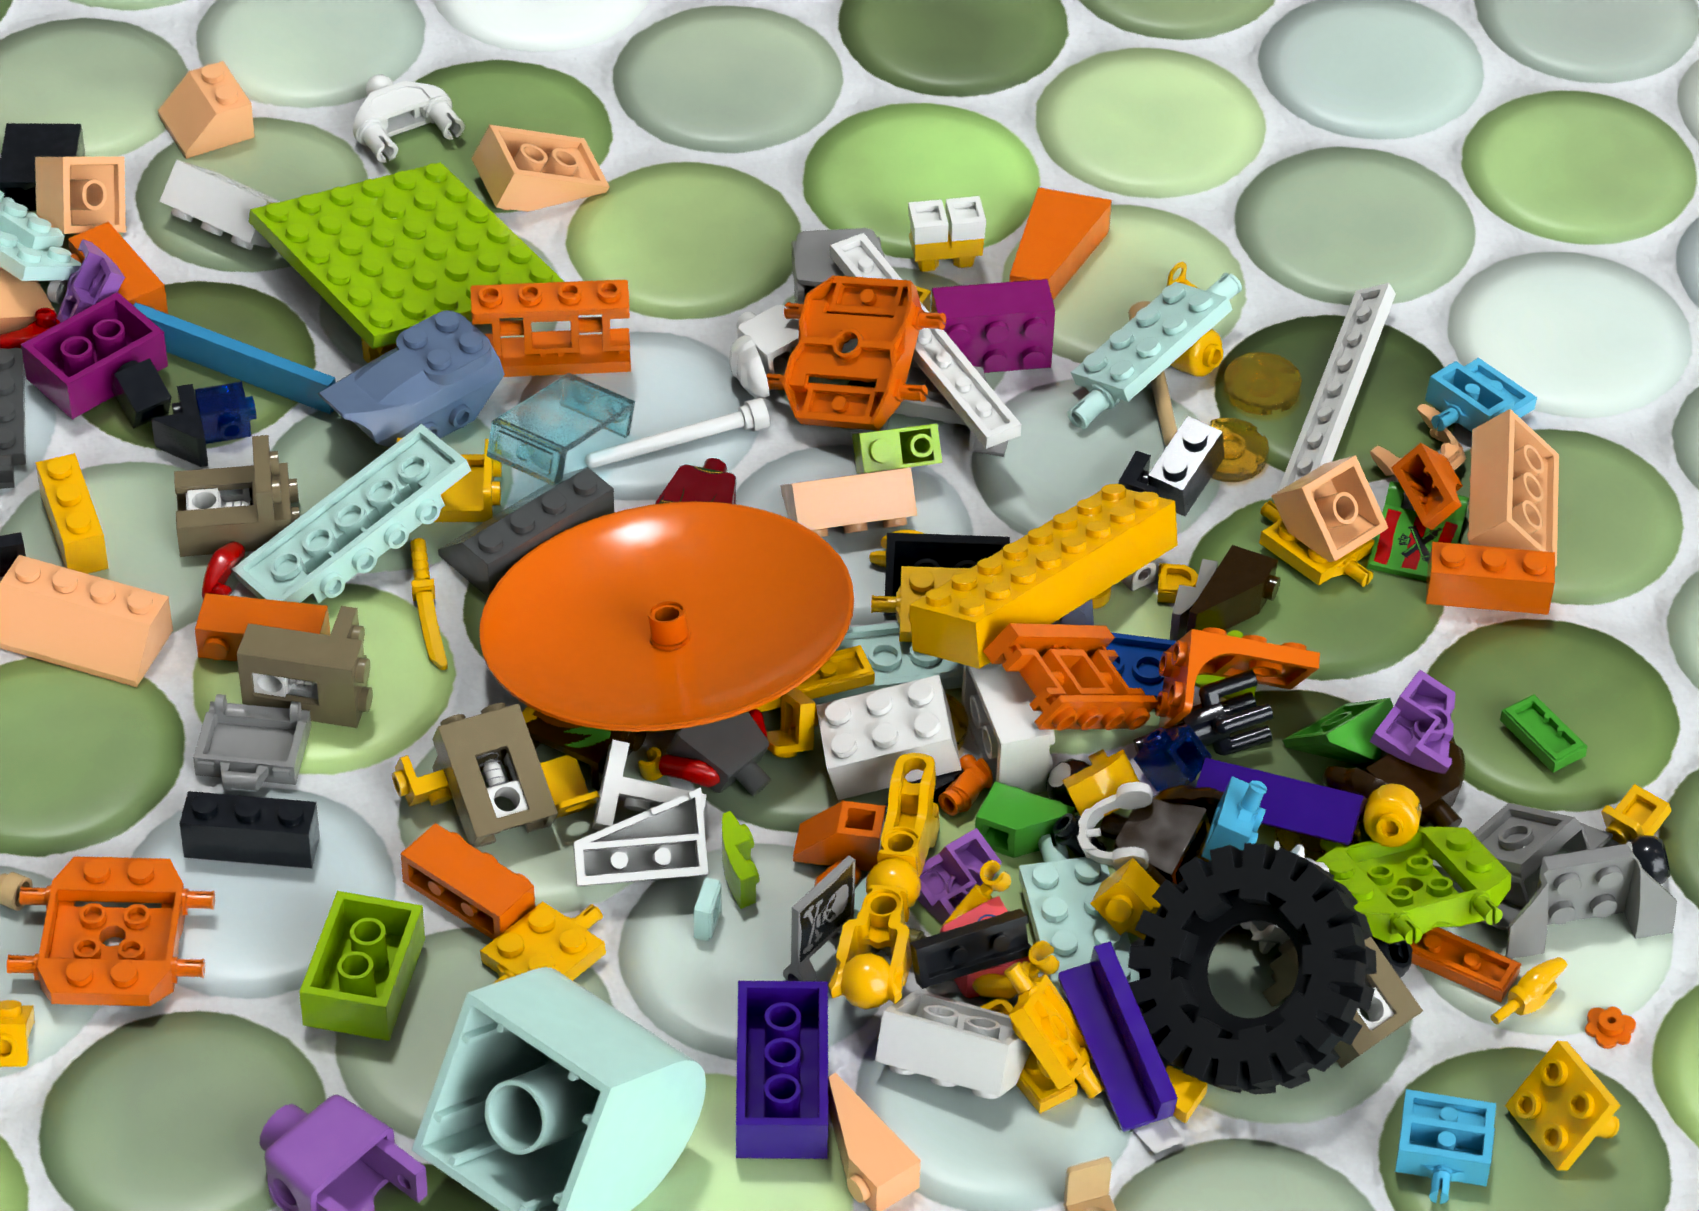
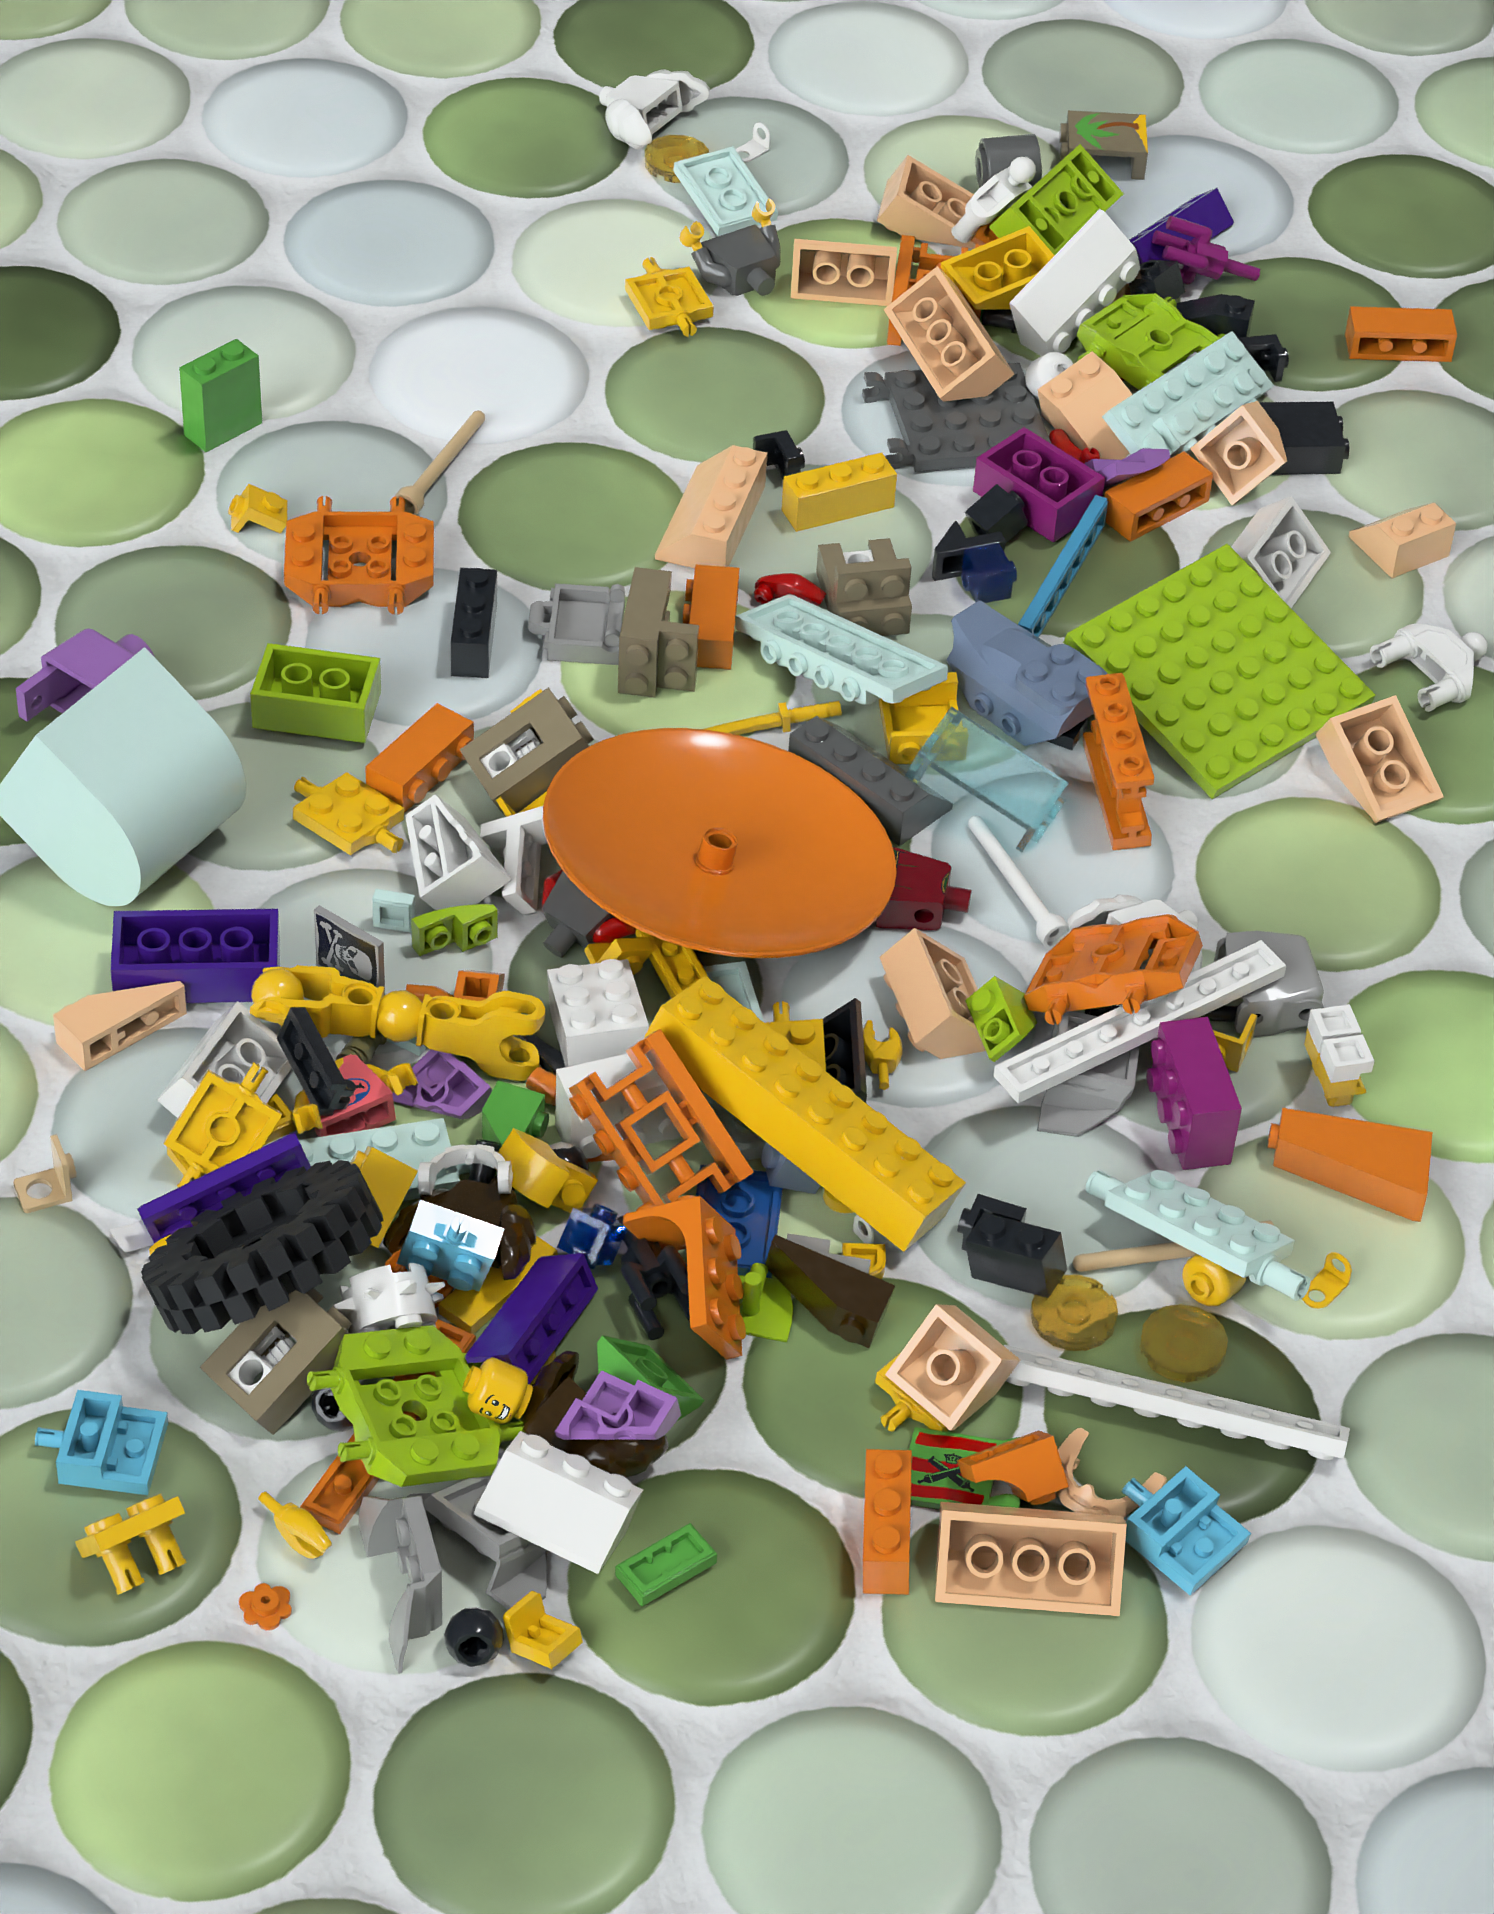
camera: 85 degrees right, 0 degrees up
none -> white slope [474,1431,643,1574]

